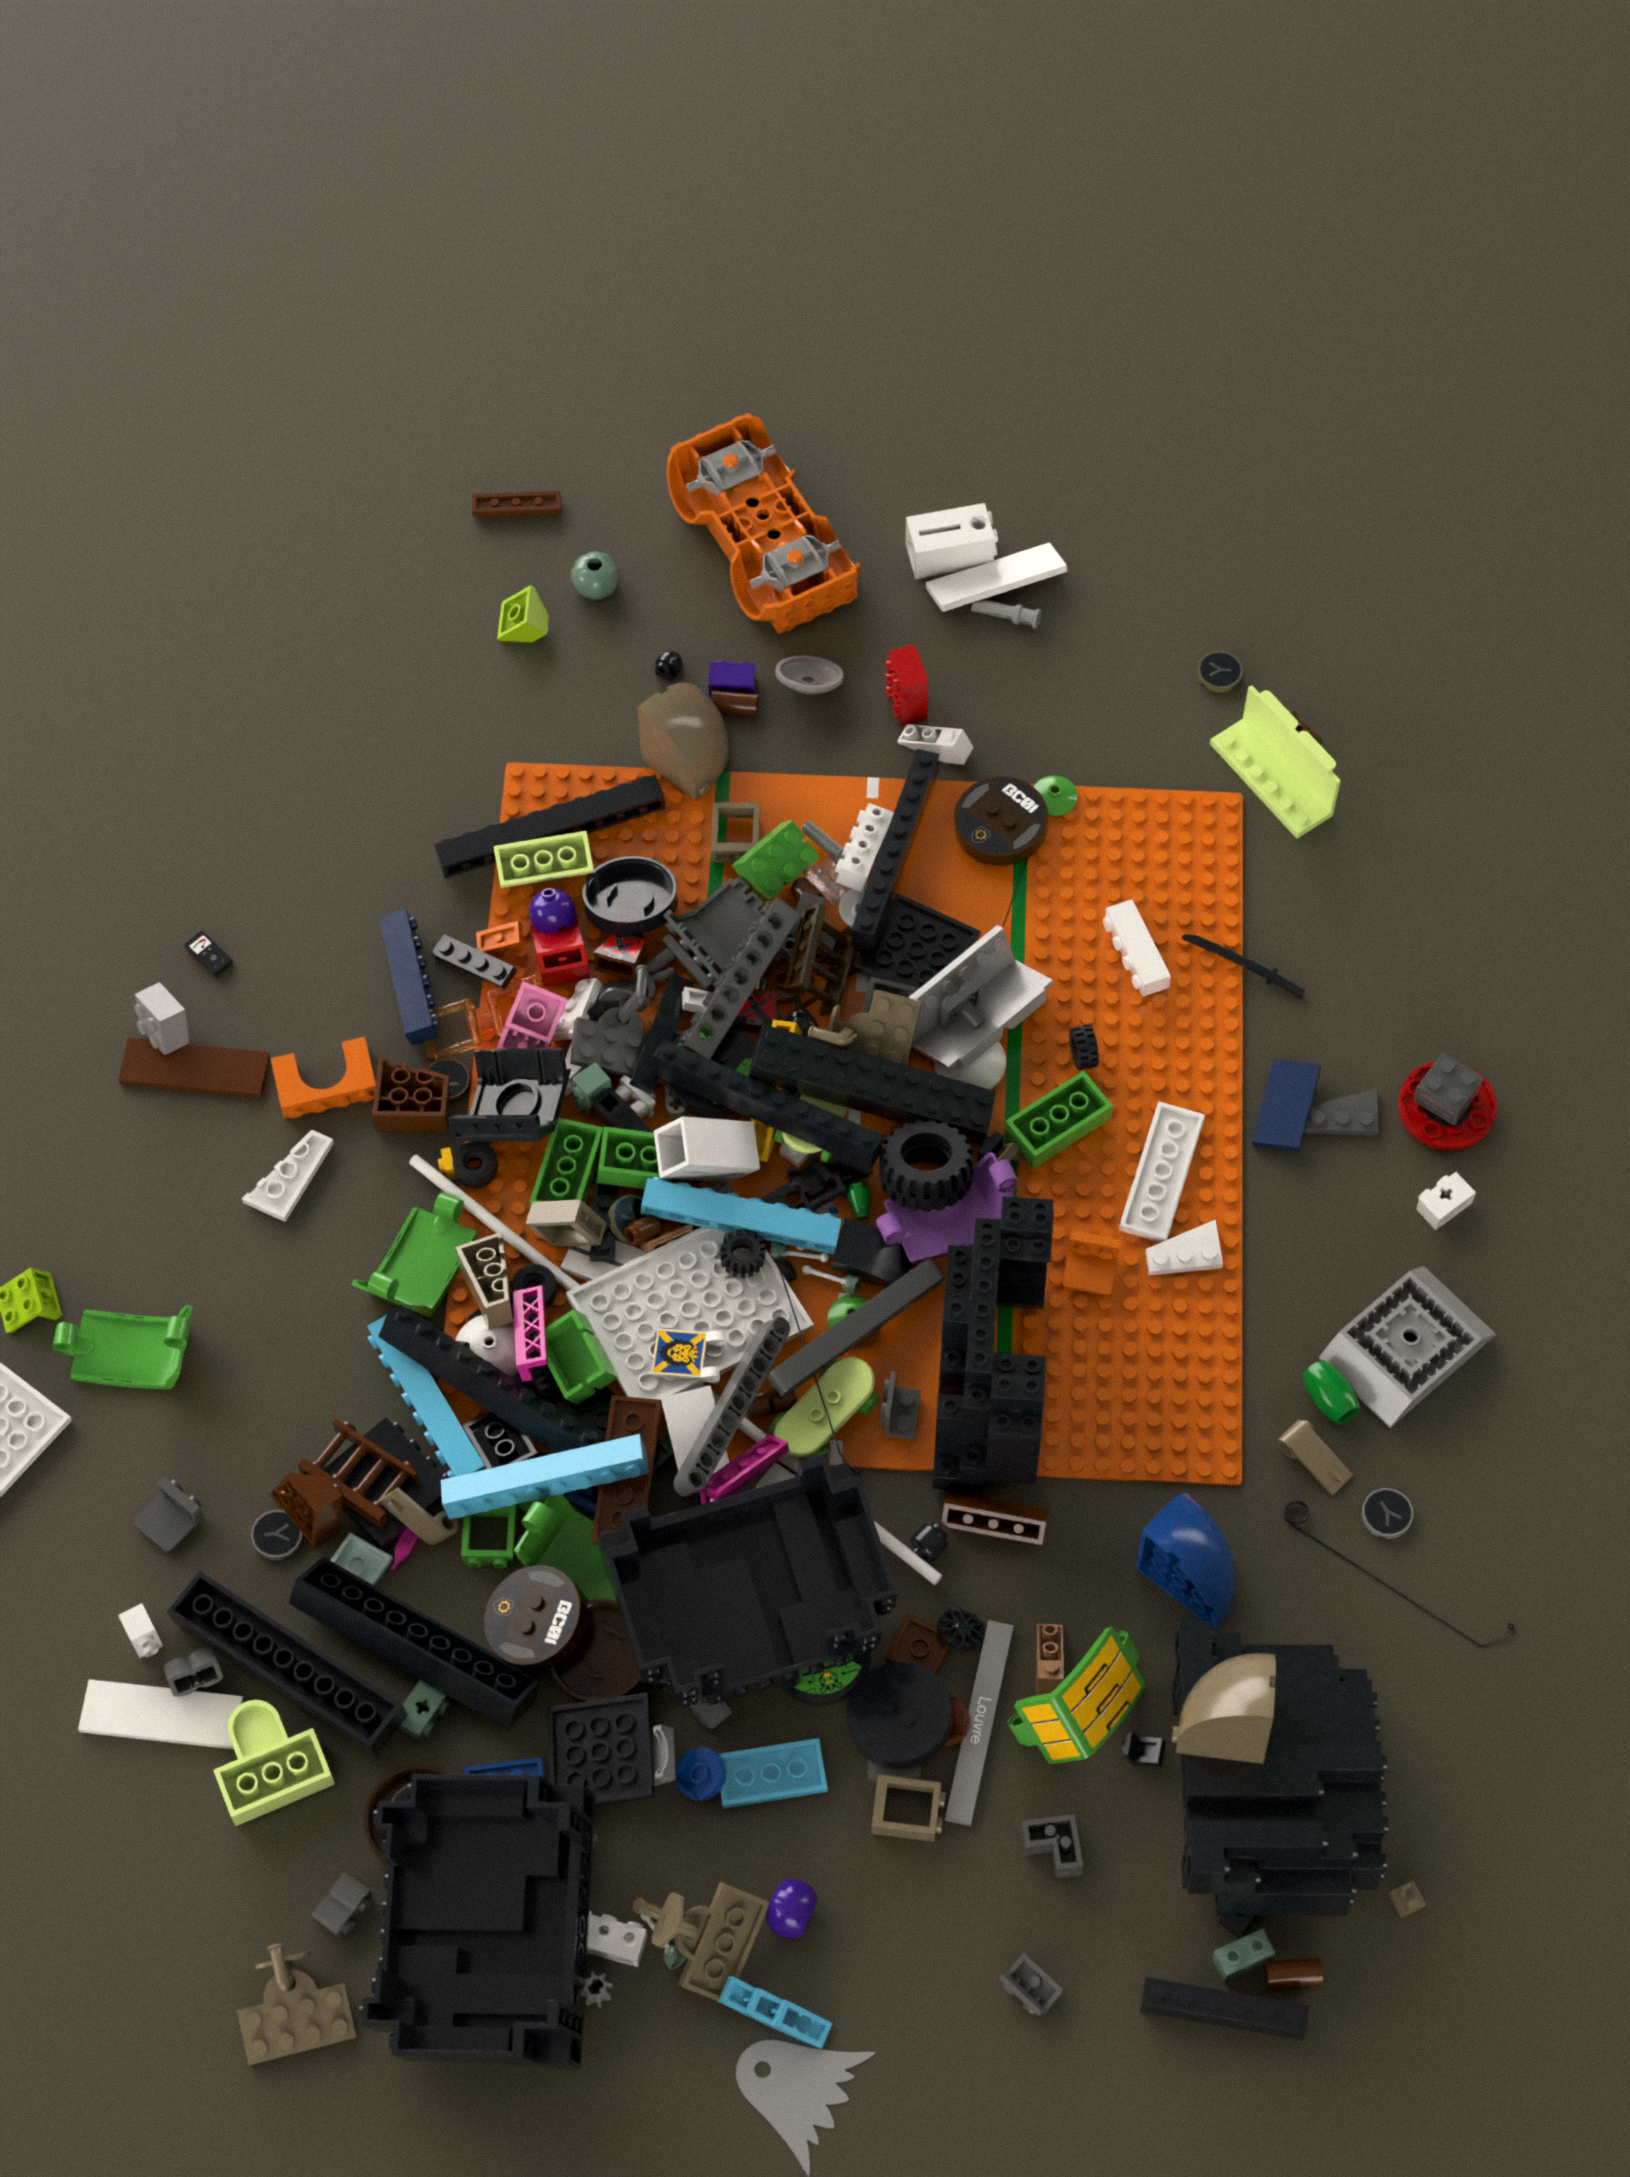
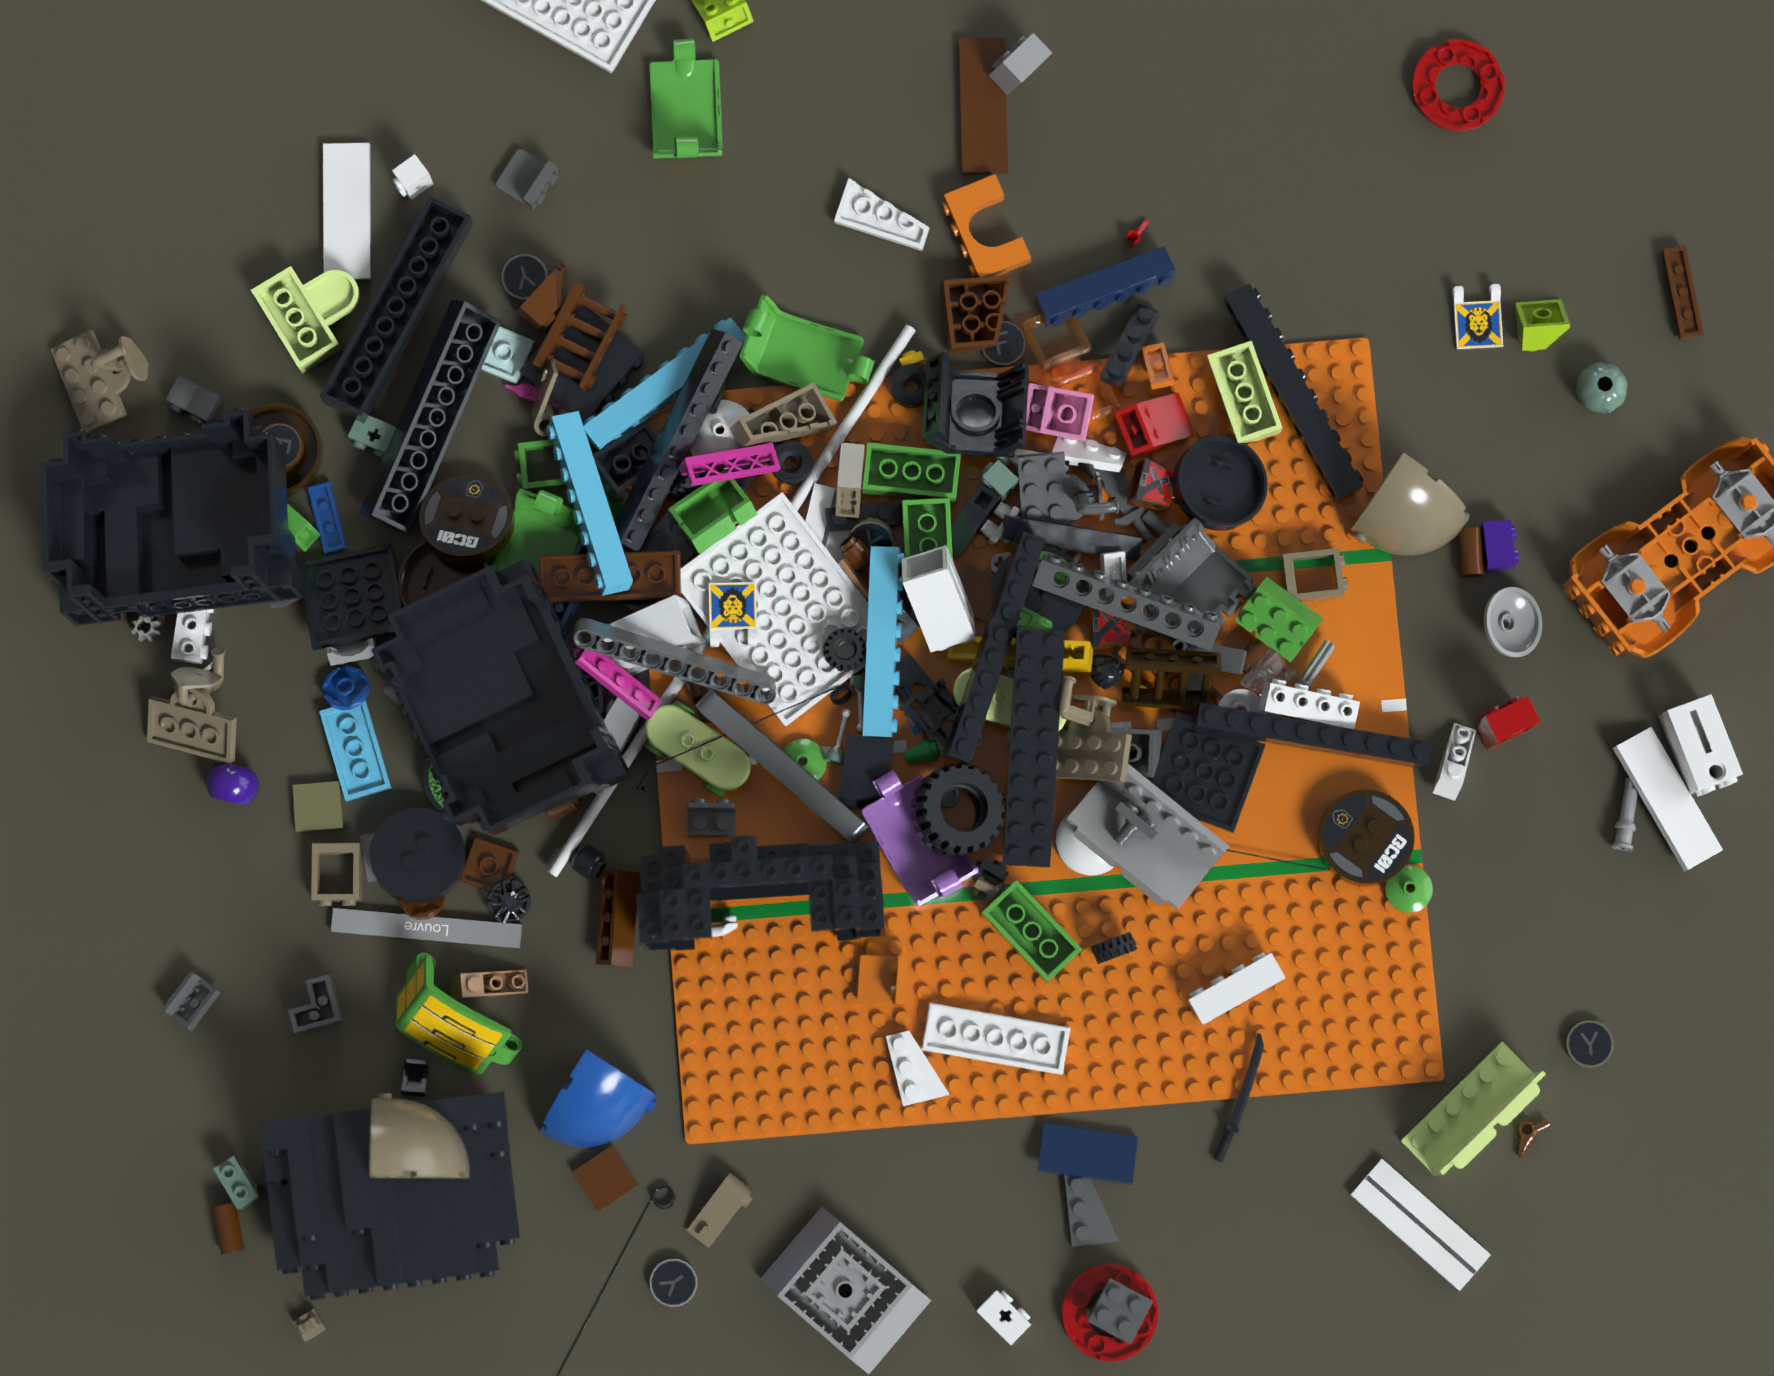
camera: 80 degrees right, 20 degrees up
dark grey brick [163,1647,223,1697] -> none
black tile [184,930,233,978] -> none
dark purple cylinder [529,888,577,933] -> none
black piece [655,650,682,681] -> none
medium azure slope [718,1976,832,2049] -> none
light grey piece [736,2040,875,2176] -> none
black brick [1140,1977,1309,2040] -> none
green piece [1302,1360,1360,1425] -> none
none -> olive tile [292,781,344,832]
none -> reddish brown tile [573,1145,639,1212]
none -> red hand [1122,219,1149,249]
none -> white tile [1350,1159,1491,1291]
none -> red plate [1412,39,1505,132]
none -> flag [1452,284,1503,350]

